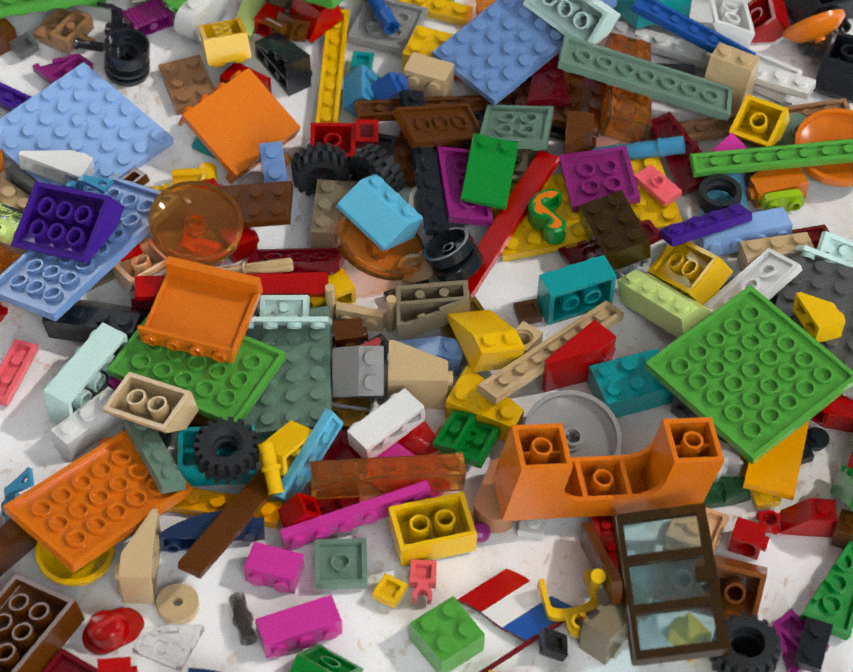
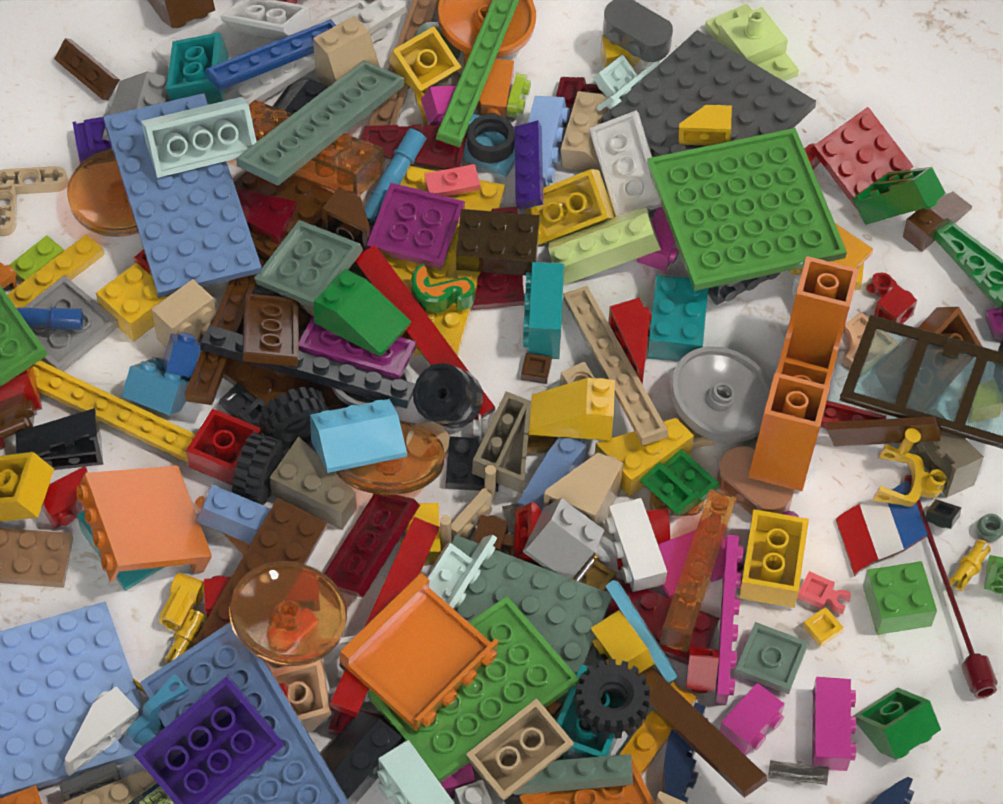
camera: 65 degrees left, 5 degrees up
reddish brown plate [121,167,150,186] -> none
tan axle [222,258,294,274] -> none
yellow pin [258,441,285,495] -> none
teal plate [350,51,374,72] -> none
red brick [356,119,379,148] -> none
red slope [780,498,837,538] -> none

